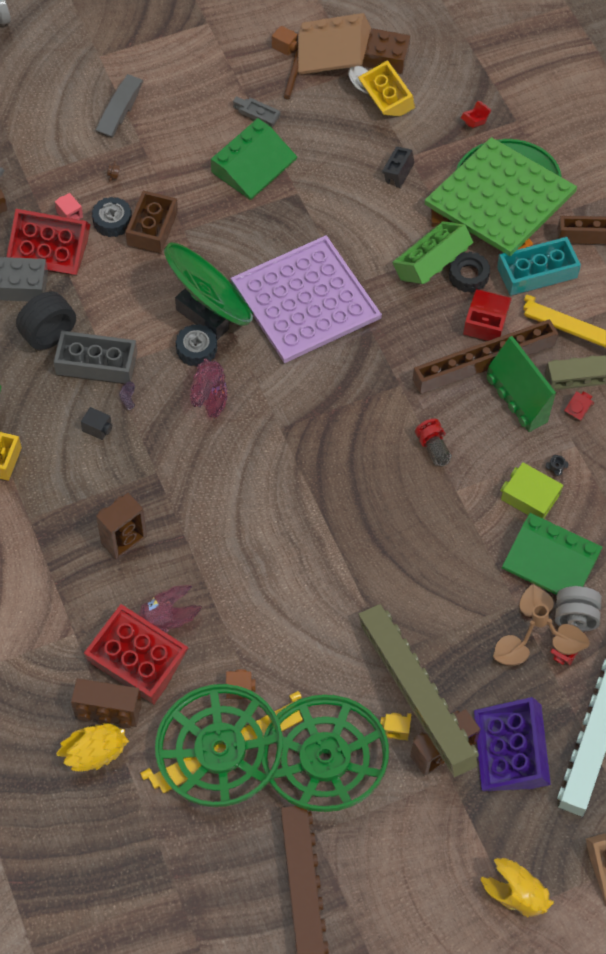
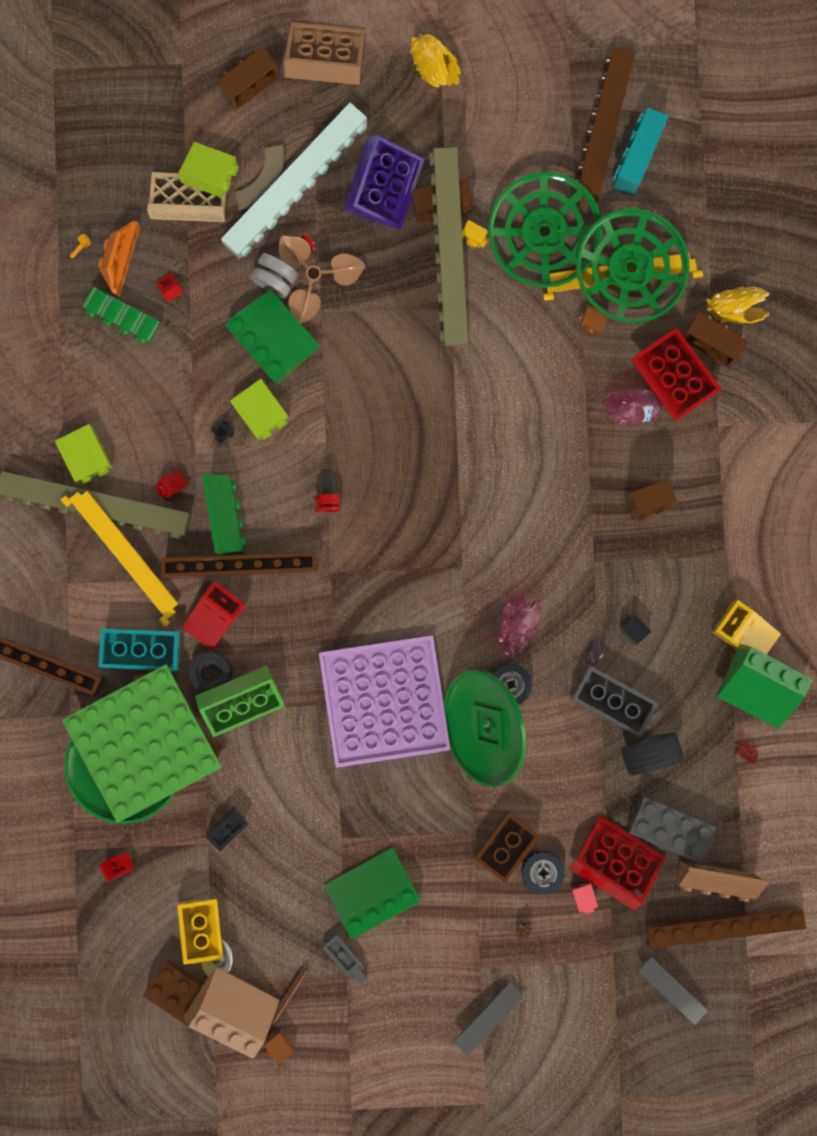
camera: 160 degrees left, 25 degrees up
none -> teal brick [612,108,669,197]

